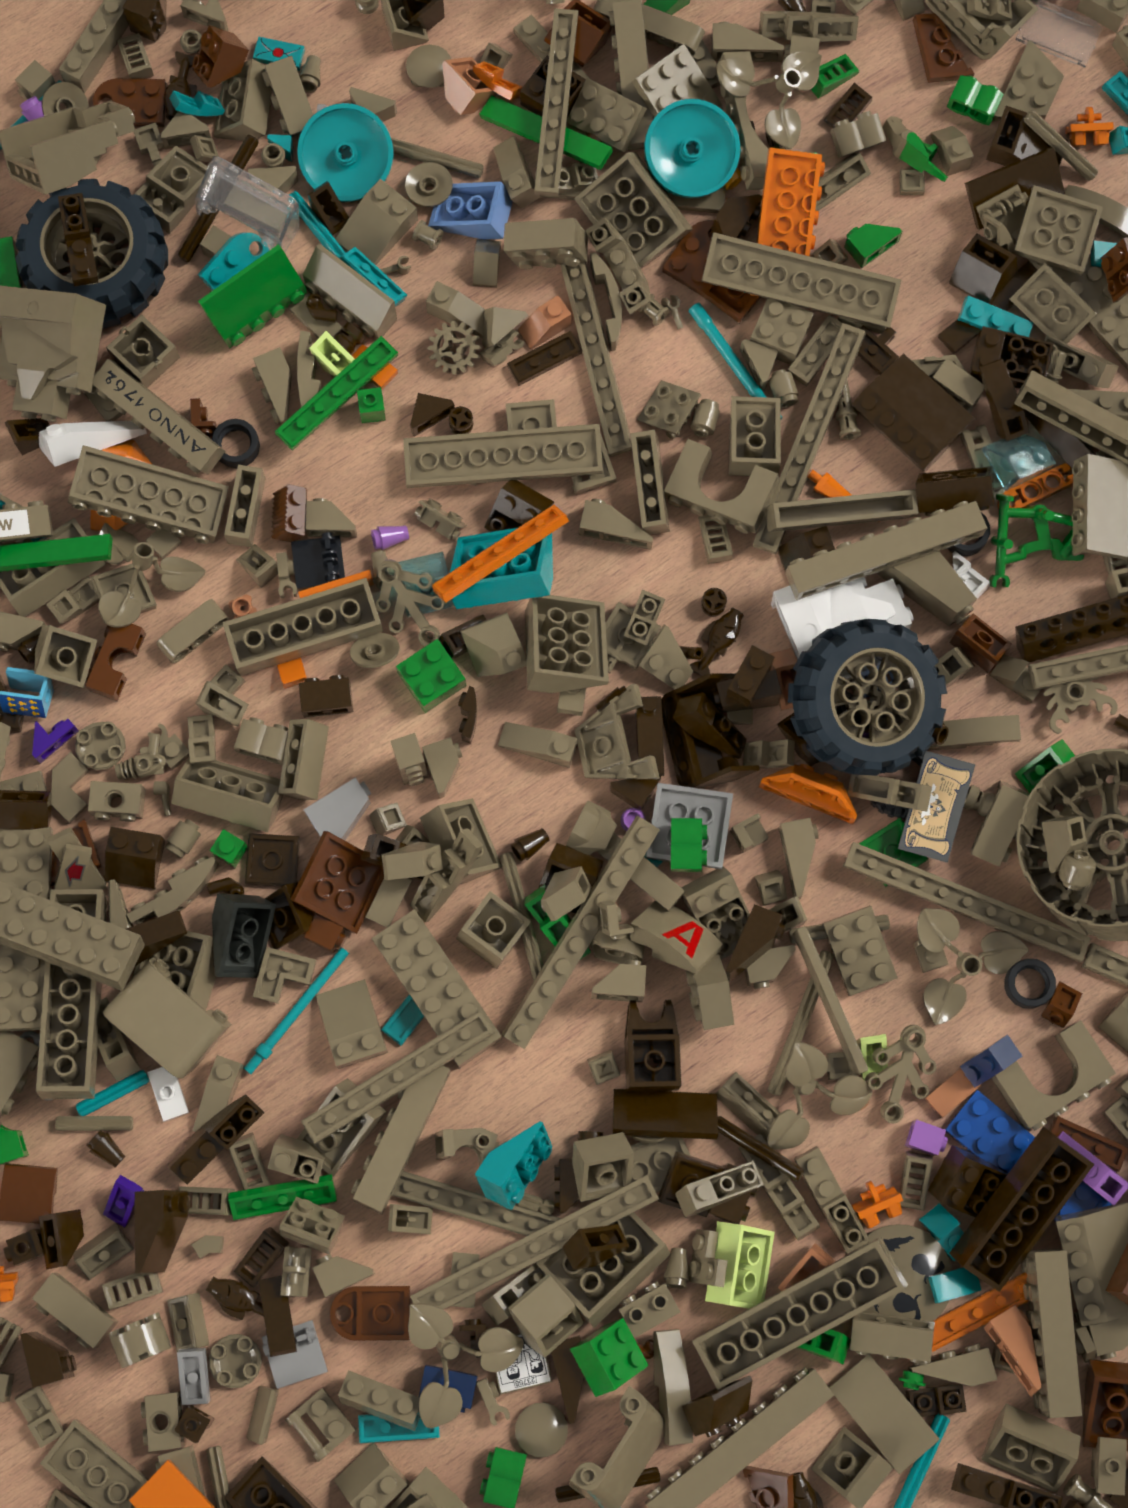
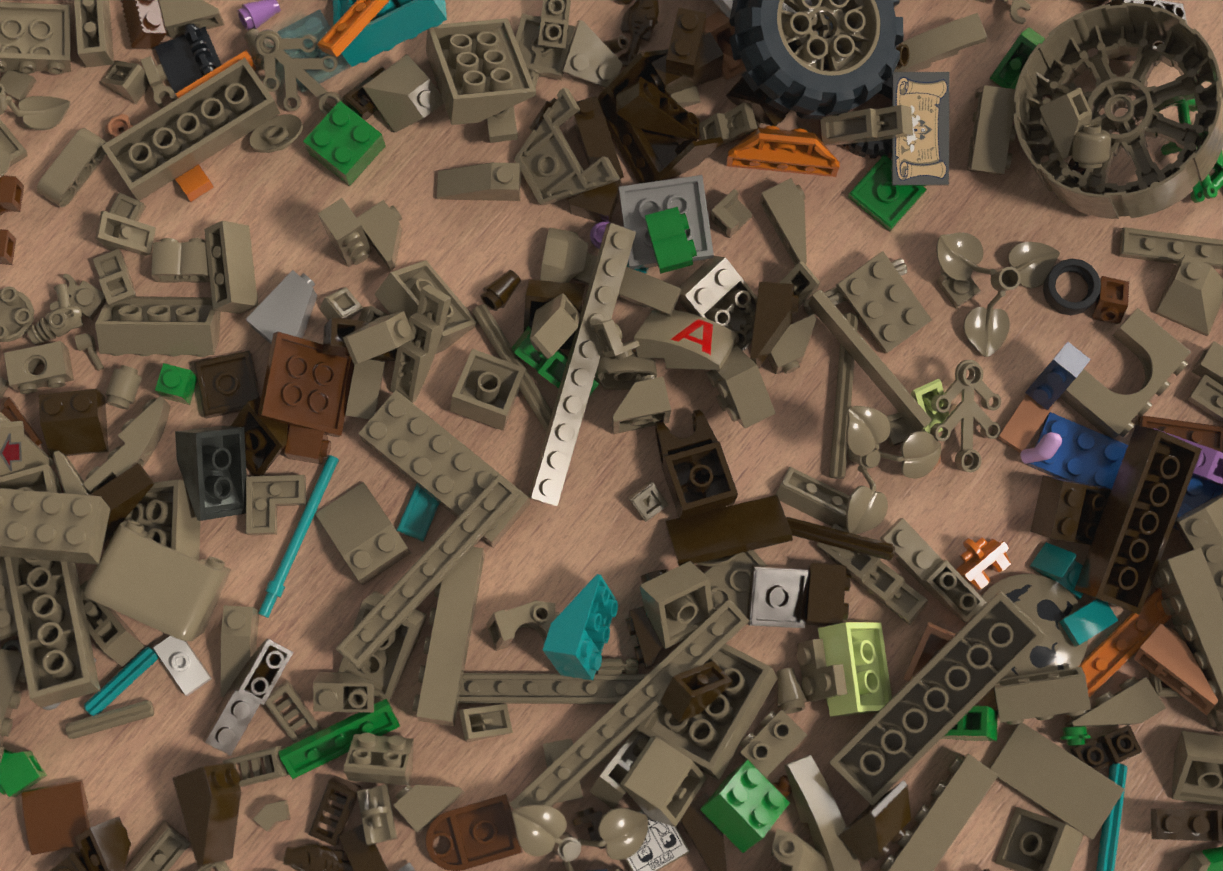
camera: 15 degrees left, 0 degrees up
dark brown cone [86,1130,126,1168] -> none
dark purple slope [103,1175,144,1228] -> none
dark brown arm [207,877,244,895] -> none
dark brown brick [299,675,354,718] -> none
dark brown slope [458,686,477,744] -> none
dark tan slope [675,1161,764,1218] -> none
dark tan slope [755,870,788,906] -> none
dark tan plate [843,842,1091,962] -> none
dark tan slope [900,1151,933,1211] -> none
medium lavender brick [905,1120,948,1156] -> none
dark tan wheel [963,784,995,817] -> none
none -> lavender arm [1021,433,1062,464]

